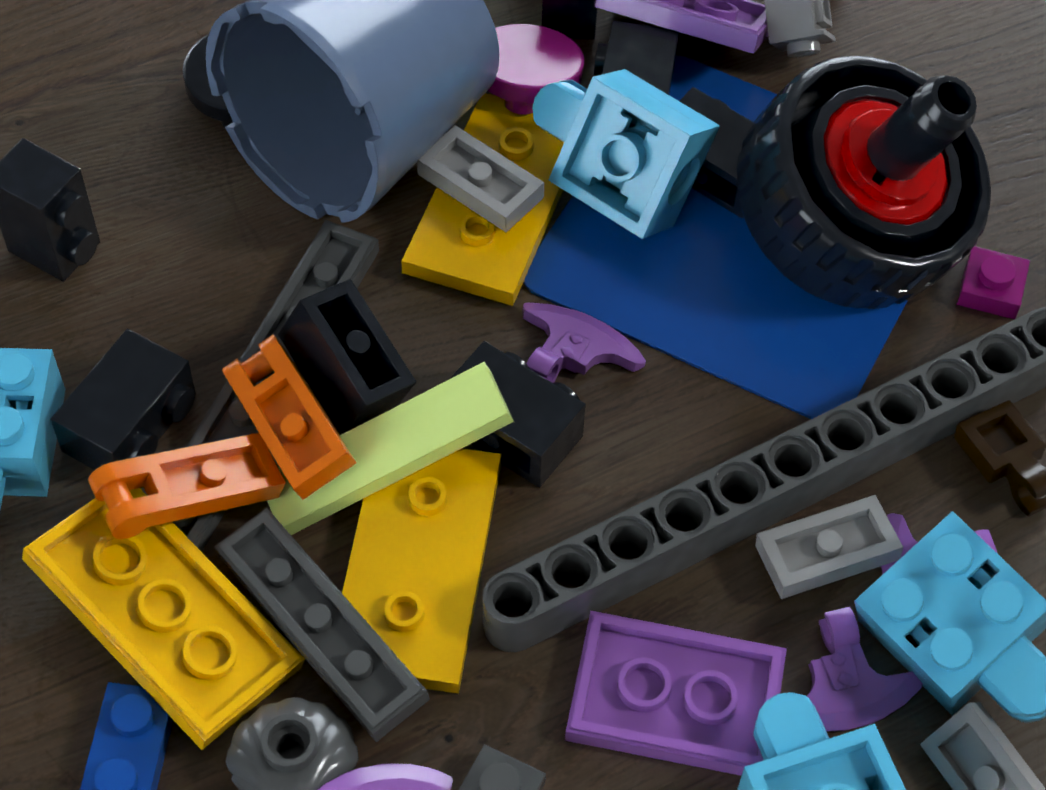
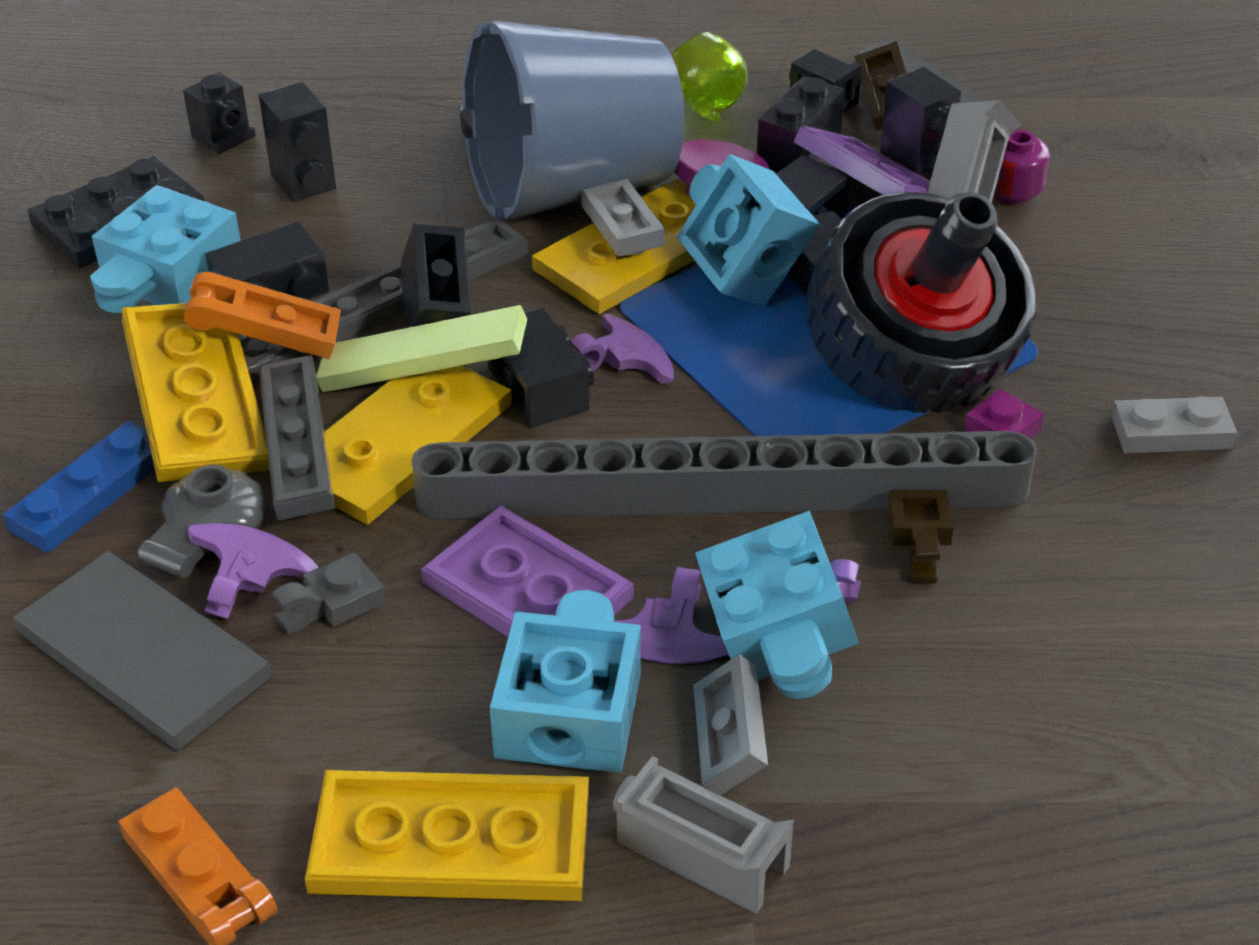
camera: 30 degrees right, 15 degrees down
orange plate [222,334,356,500] -> none
light grey plate [755,495,903,599] -> none

